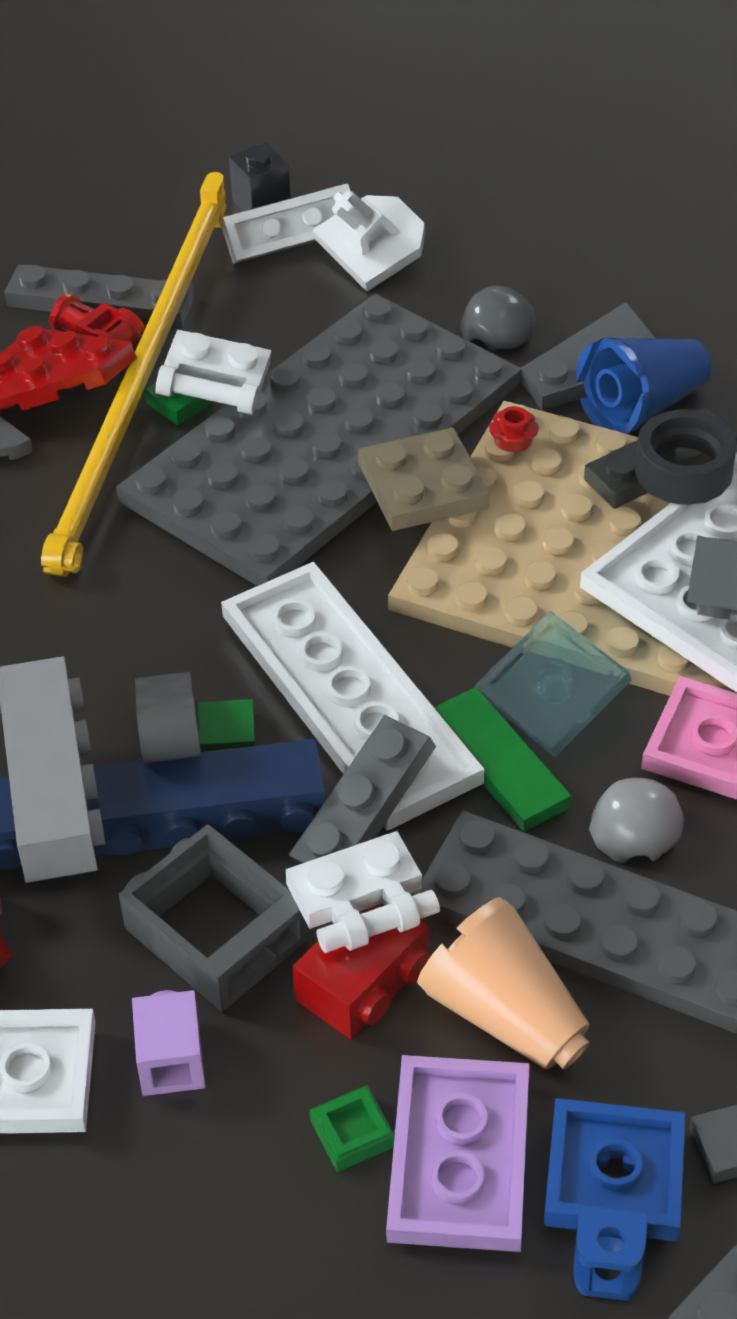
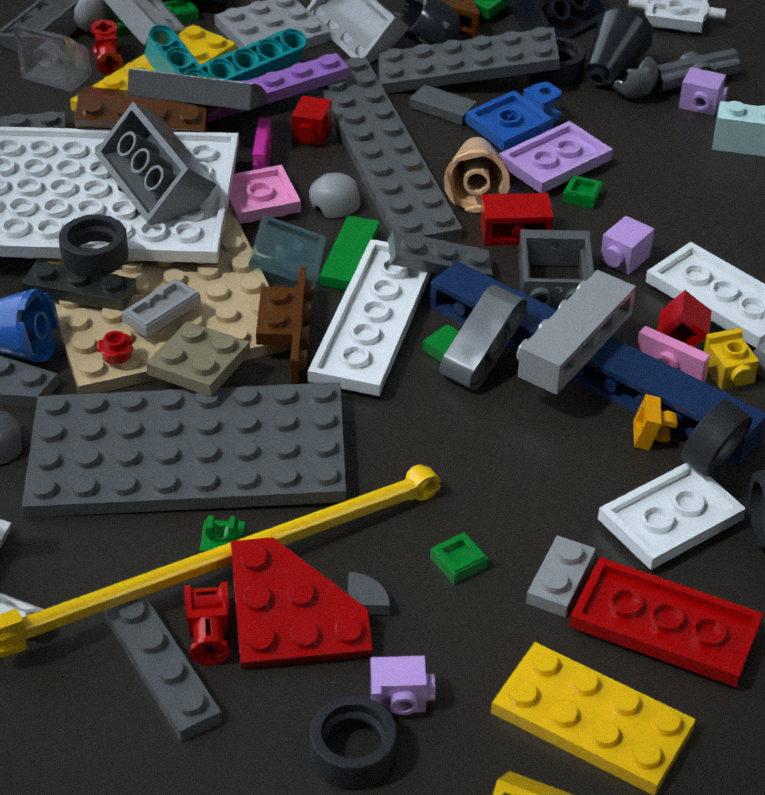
camera: 135 degrees left, 5 degrees down
white plate [156,330,271,415] -> none
white plate [286,831,440,953] -> none
none -> light grey plate [121,278,201,338]
none -> reddish brown bracket [256,267,313,384]

